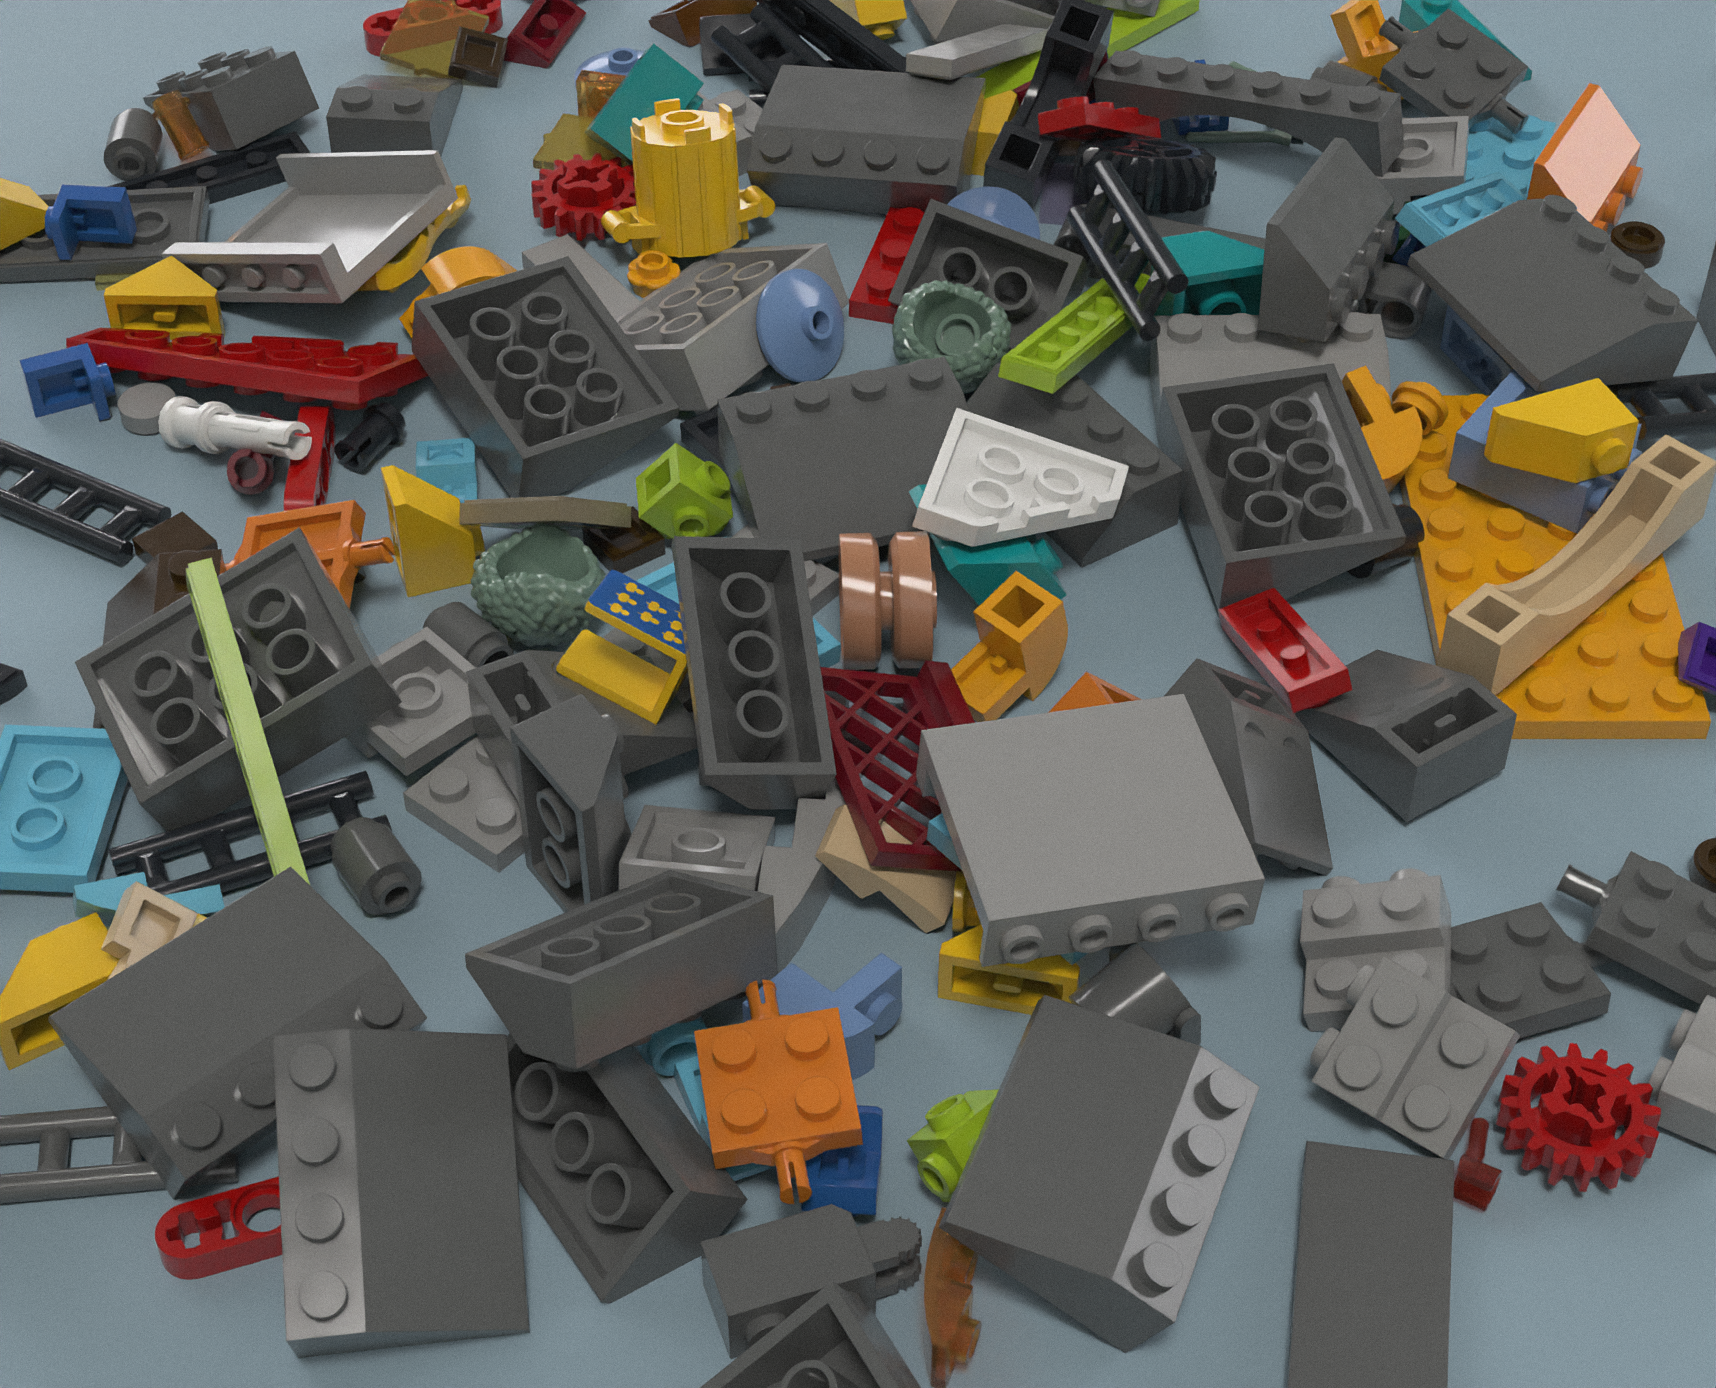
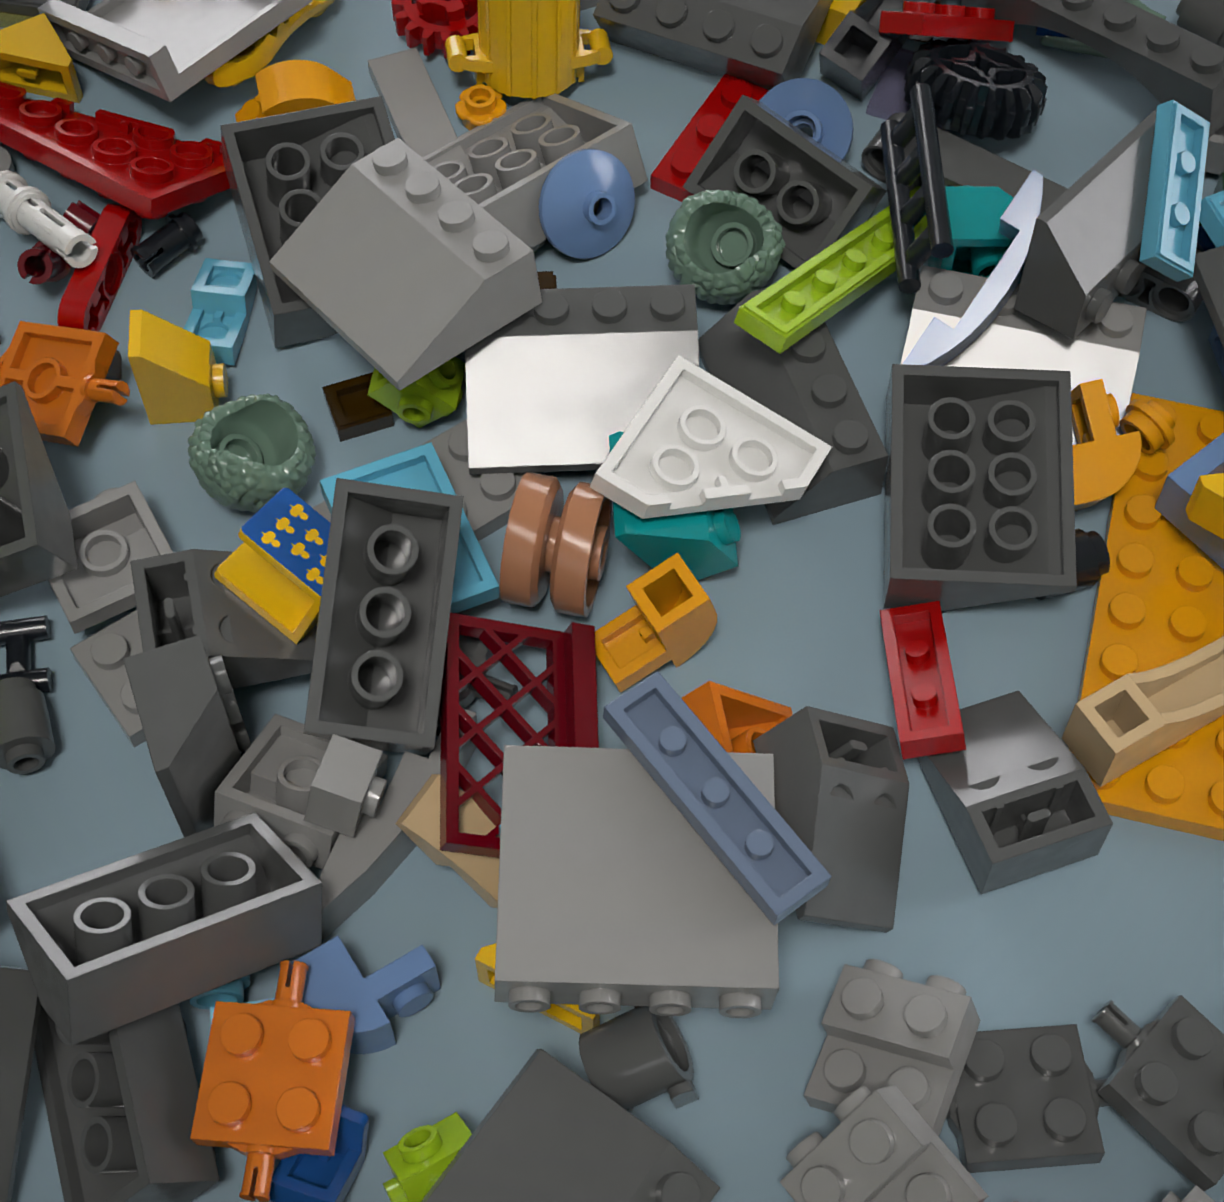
camera: 15 degrees right, 15 degrees up
dark grey brick [423,602,514,668] -> none
dark tan tile [460,496,631,530] -> none
none -> light grey slope [269,138,542,391]
none -> light grey plate [304,734,387,837]
none -> sand blue plate [603,671,832,925]
none -> slope [902,170,1043,366]
none -> medium azure tile [1139,100,1210,282]

